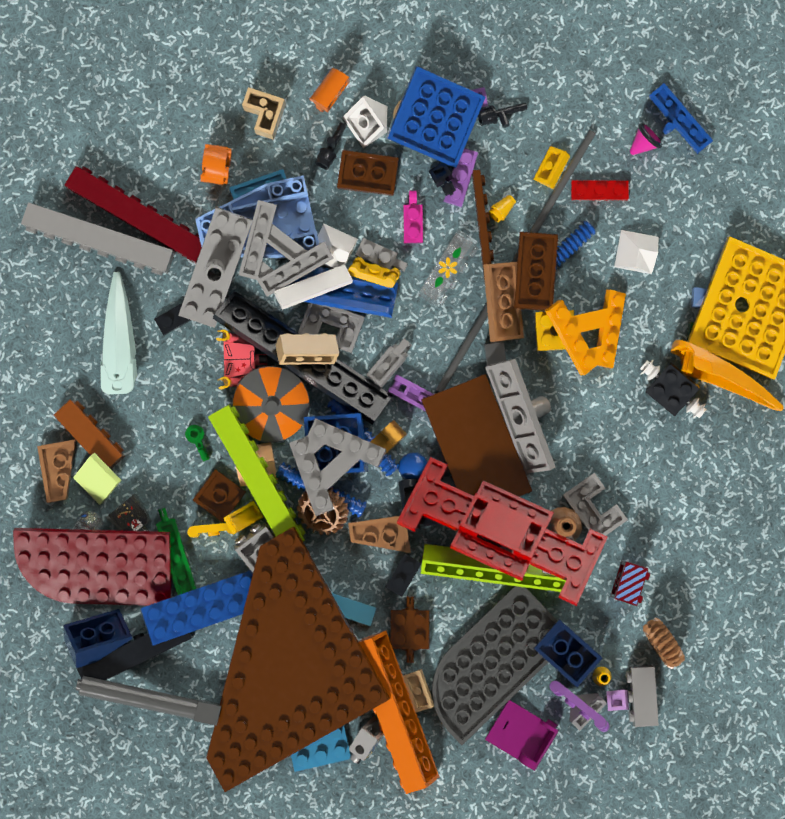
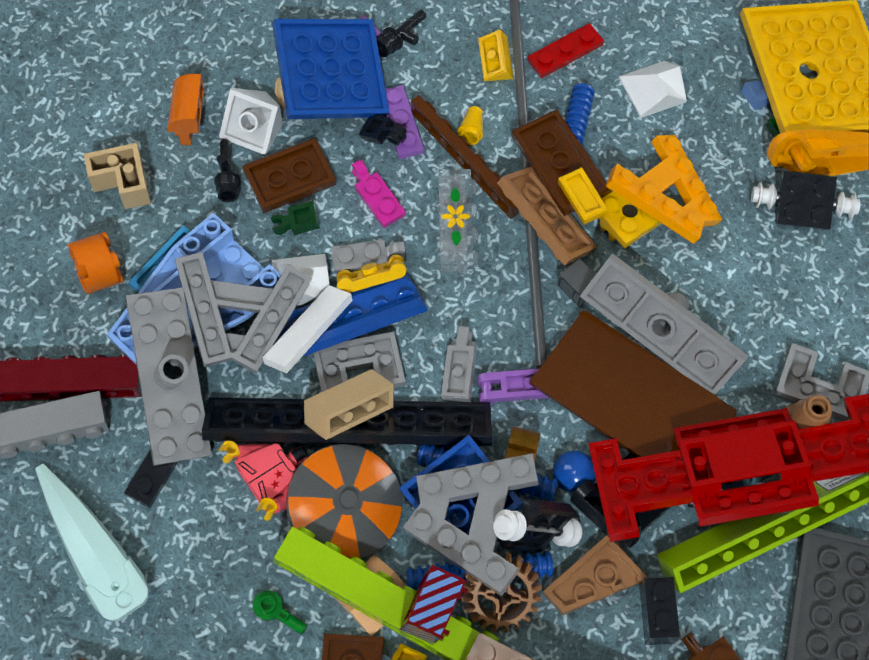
camera: 40 degrees left, 20 degrees down
none -> dark green plate [271,201,320,235]
none -> container [400,565,468,645]
none -> plate [493,499,582,552]
none -> yellow tile [558,168,608,225]

